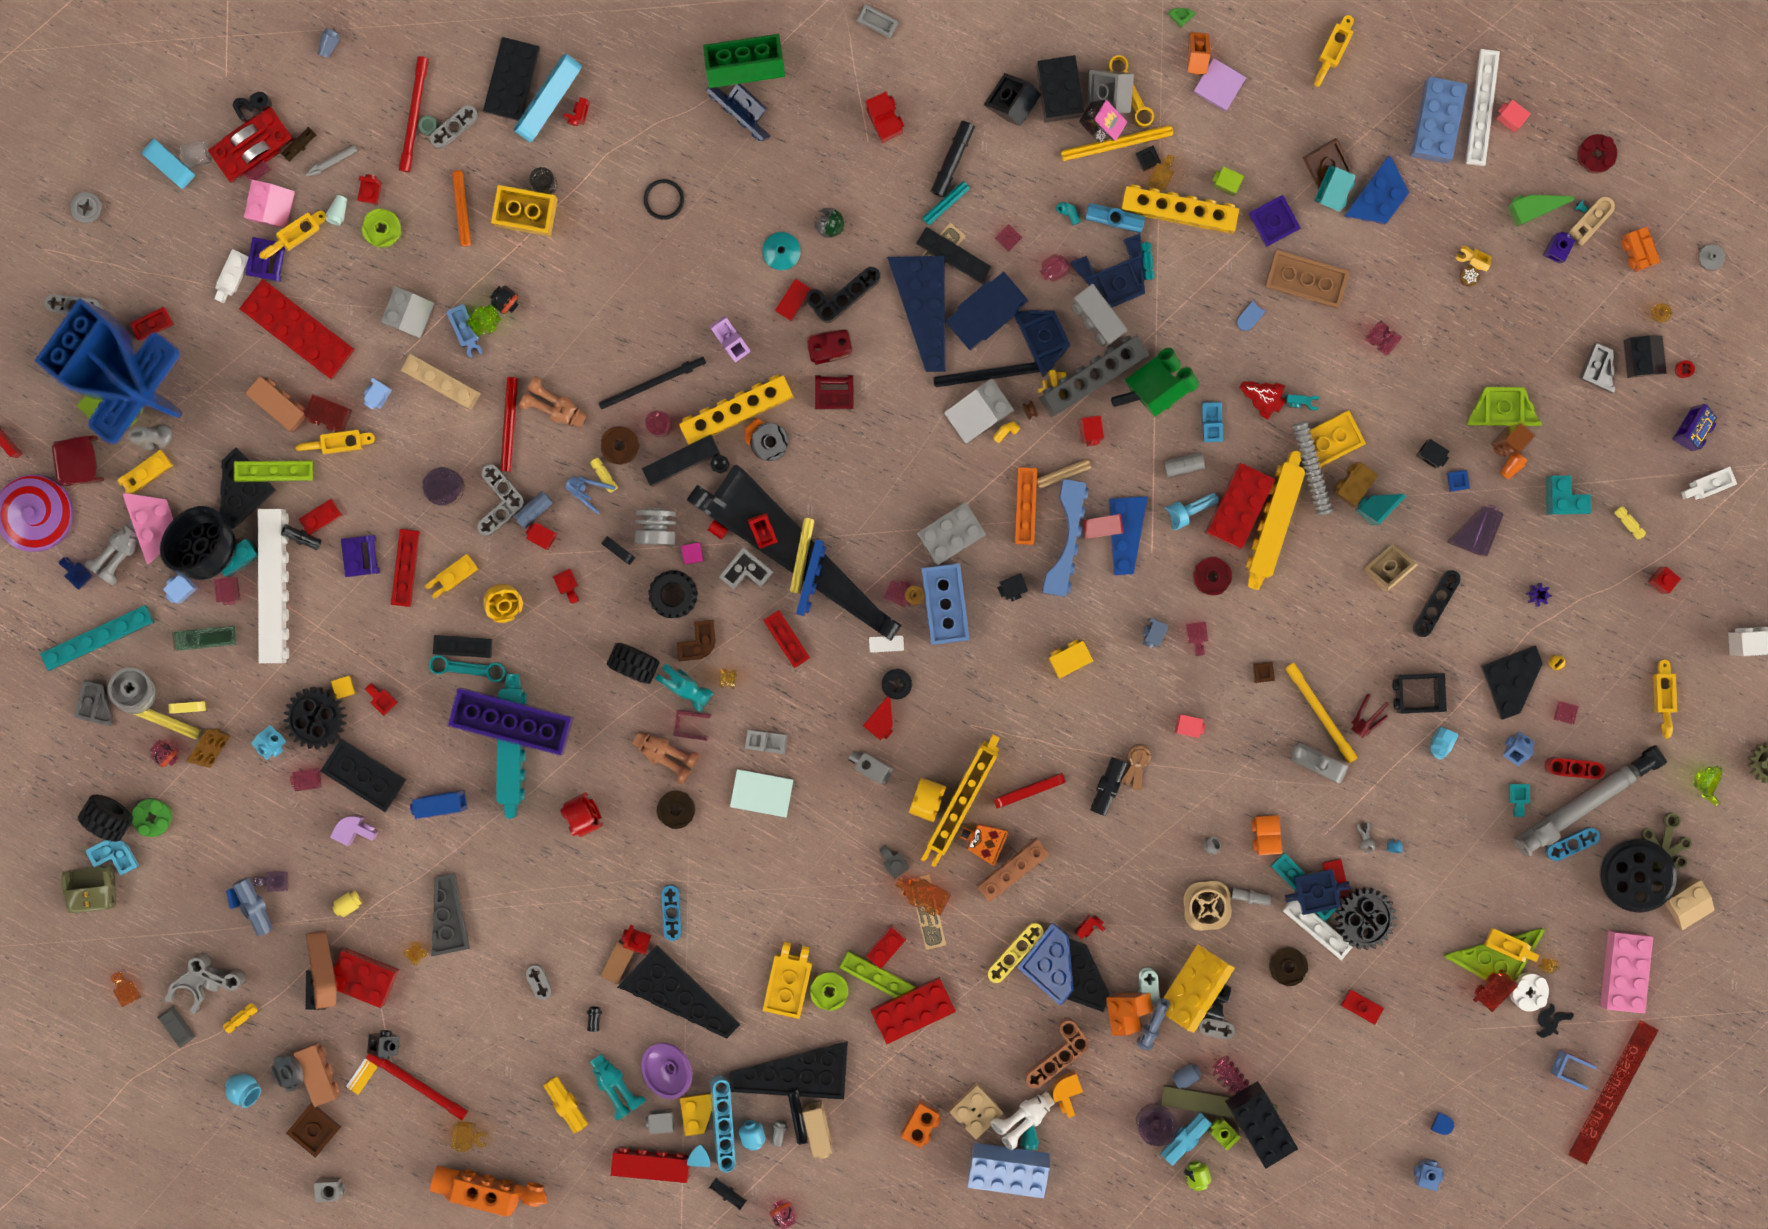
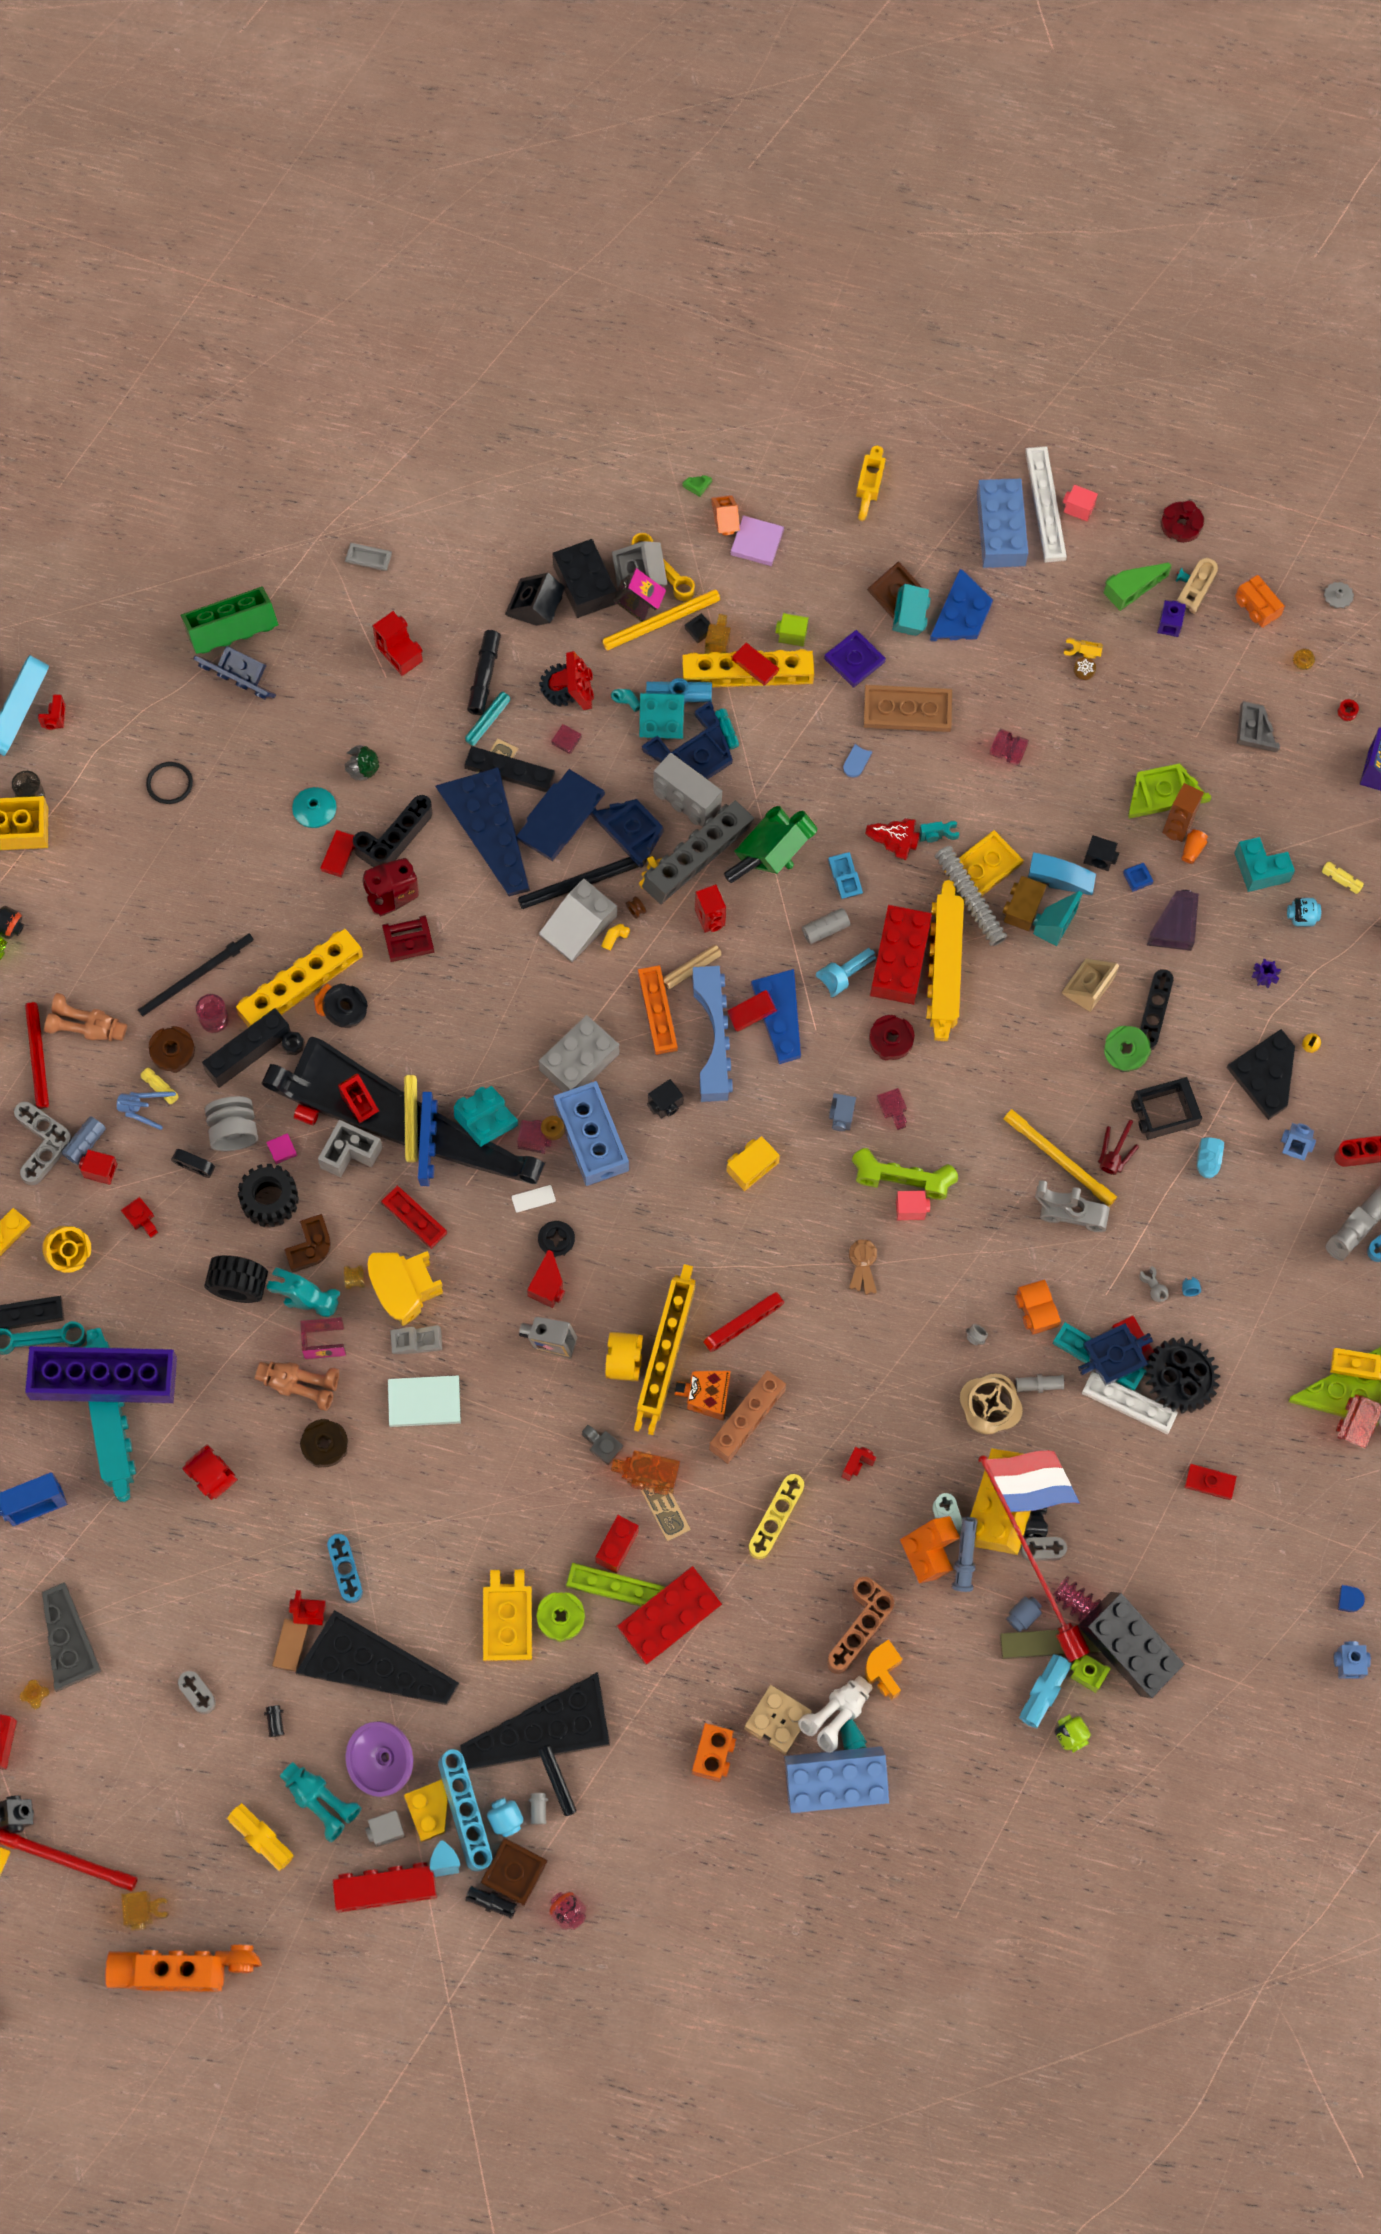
camera: 20 degrees left, 20 degrees down
lavender brick [709,315,751,363] -> none
tan window [802,1101,833,1159] -> none
plate [1017,923,1074,1005] -> none
clear pink head [1040,254,1070,282] -> none
black plate [1067,938,1110,1012] -> none
black piece [1090,757,1127,816] -> none
brick [1136,1103,1177,1146] -> none
reddish brown tile [1253,662,1275,683] -> none
dark brown plate [1269,947,1308,986] -> none
teal plate [1509,784,1530,817] -> none
clear pink tile [1554,701,1579,725] -> none
black slope [1623,336,1667,378] -> none
none -> yellow piece [367,1251,443,1326]
none -> teal plate [454,1086,518,1147]
none -> reddish brown plate [480,1837,548,1907]
none -> red plate [539,651,594,710]
none -> teal plate [639,693,684,739]
none -> red tile [732,642,779,686]
none -> lime plate [852,1148,958,1200]
none -> flag [978,1450,1090,1662]
none -> dark azure slope [1028,852,1096,895]
none -> bright green plate [1104,1026,1151,1072]
none -> medium azure head [1287,897,1321,927]

